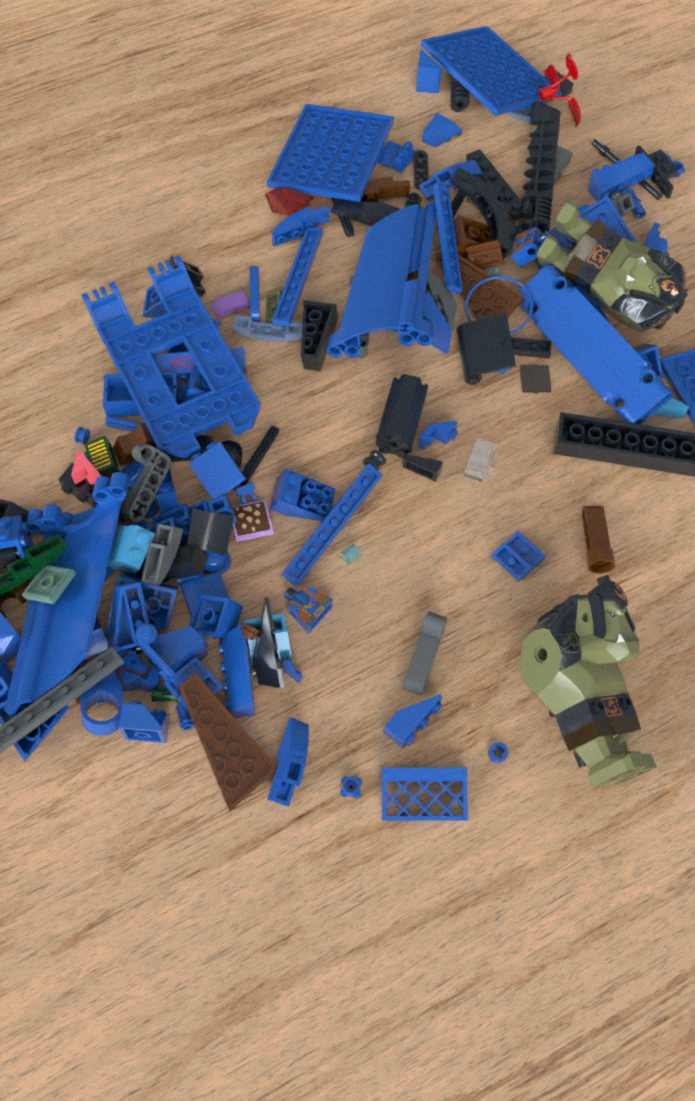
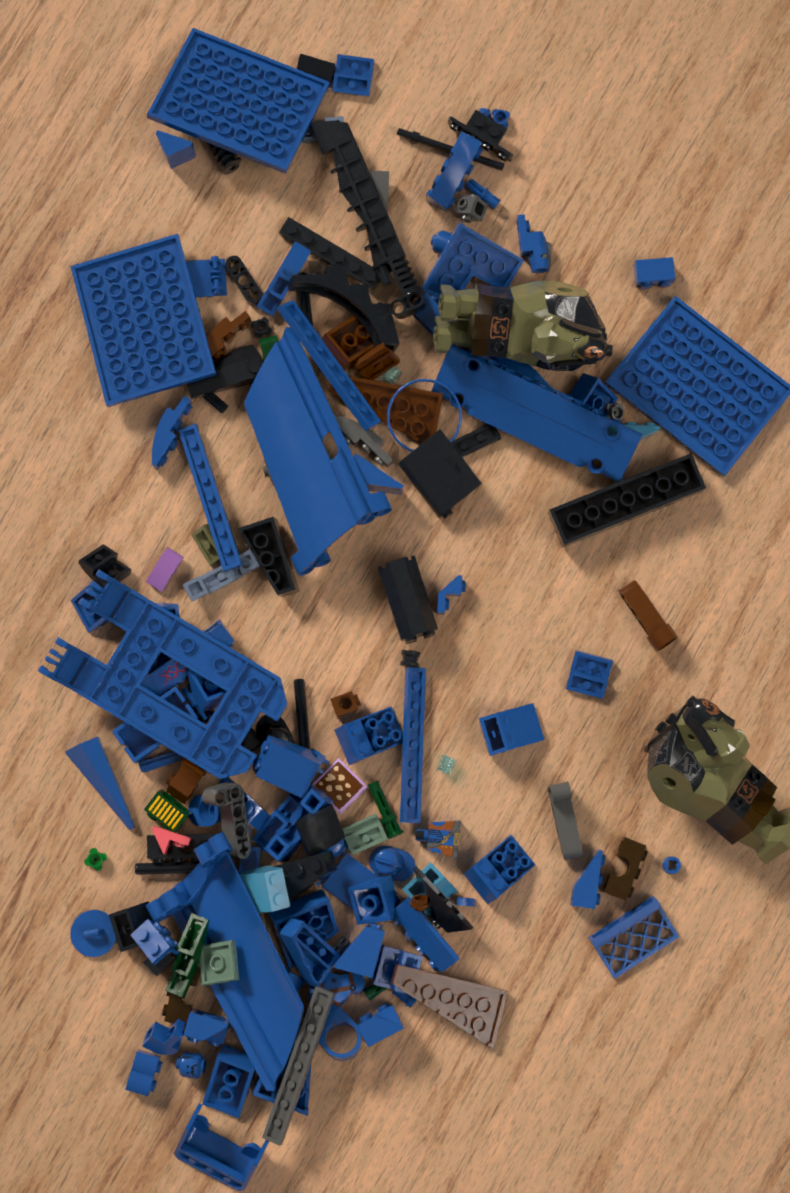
camera: 30 degrees left, 20 degrees up
blue bush [74,426,90,445] -> none
blue door [136,624,178,685] -> none
dark grey slope [141,524,183,586] -> none
blue beam [250,266,260,322] -> none
clear red slope [265,187,314,215] -> none
blue slope [267,717,309,807] -> none
blue plate [340,776,362,798] -> none
black slope [403,454,443,481] -> none
blue slope [422,113,462,147] -> none
clear brick [464,438,499,483] -> none
blue torso [510,227,550,267] -> none
clear smoke piece [520,364,552,394] -> none
red plant [539,53,581,127] -> none
none -> blue wedge [65,737,135,830]
none -> green plate [84,848,107,871]
none -> black axle [135,862,199,875]
none -> reddish brown brick [330,691,361,718]
none -> blue slope [332,54,375,96]
none -> sand green plate [342,813,388,855]
none -> dark green pin [367,780,404,839]
none -> blue piece [369,846,415,881]
none -> blue slope [464,835,535,904]
none -> blue slope [478,703,545,756]
none -> dark brown arch [602,837,648,901]

